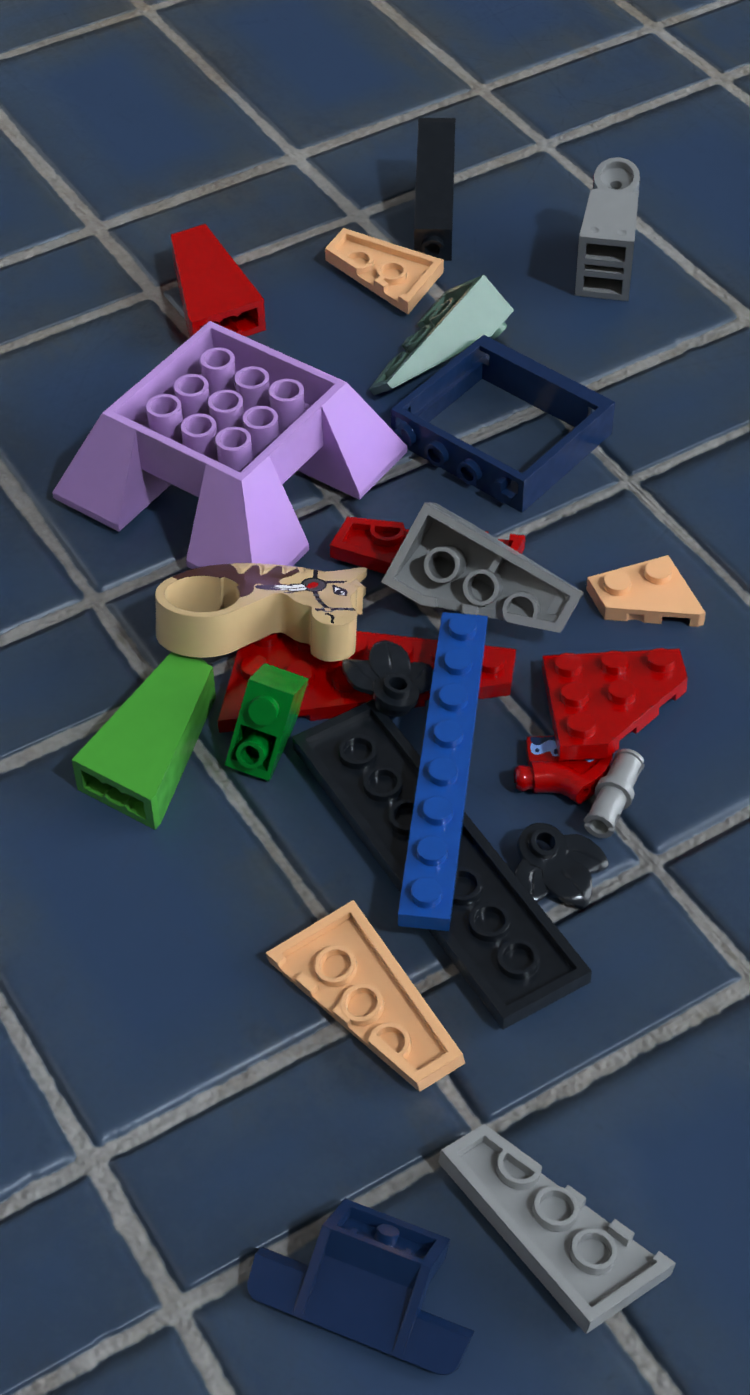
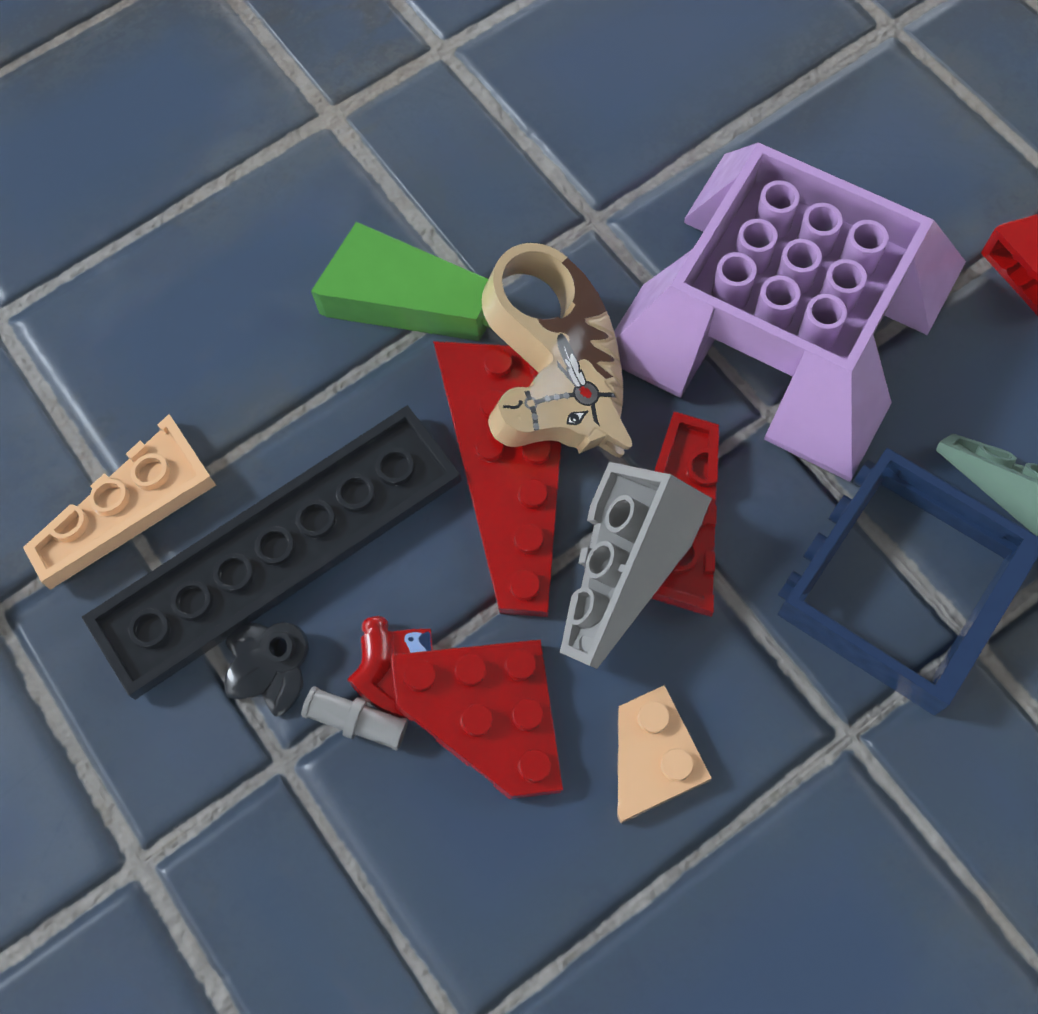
camera: 90 degrees right, 20 degrees up
green slope [225,663,309,781] -> none
black plate [342,640,433,717] -> none
blue plate [398,612,488,931] -> none

